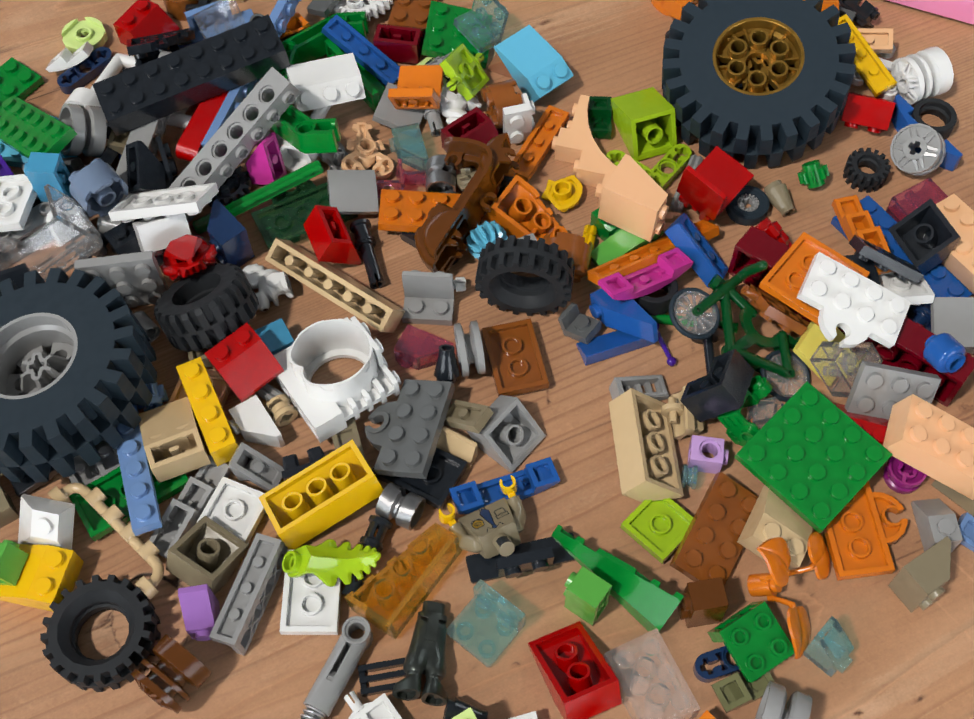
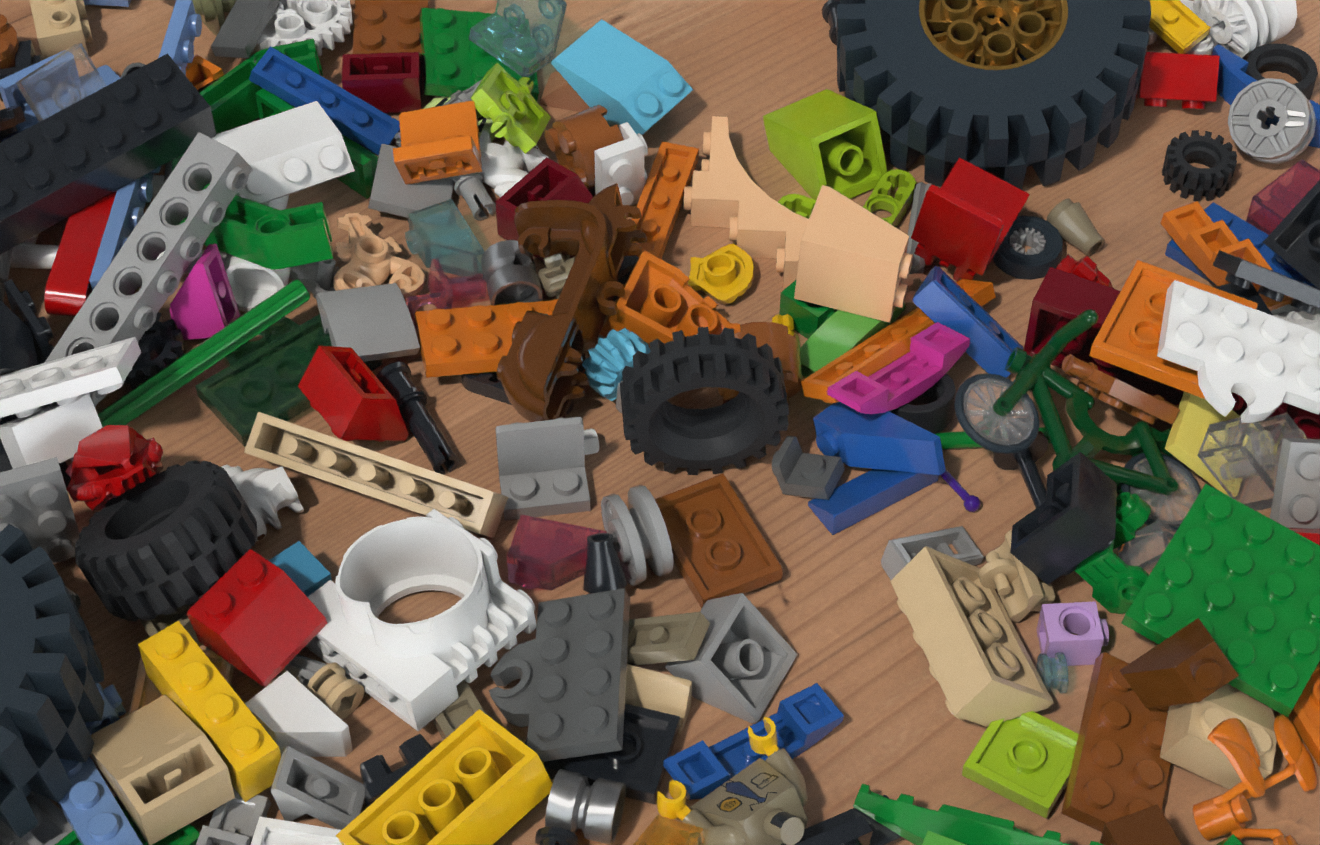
camera: 15 degrees left, 10 degrees down
dark blue slope [207,199,255,267] -> none
dark green slope [588,96,612,139] -> none
green gear [797,160,830,189] -> none
none -> reddish brown slope [1120,618,1239,708]

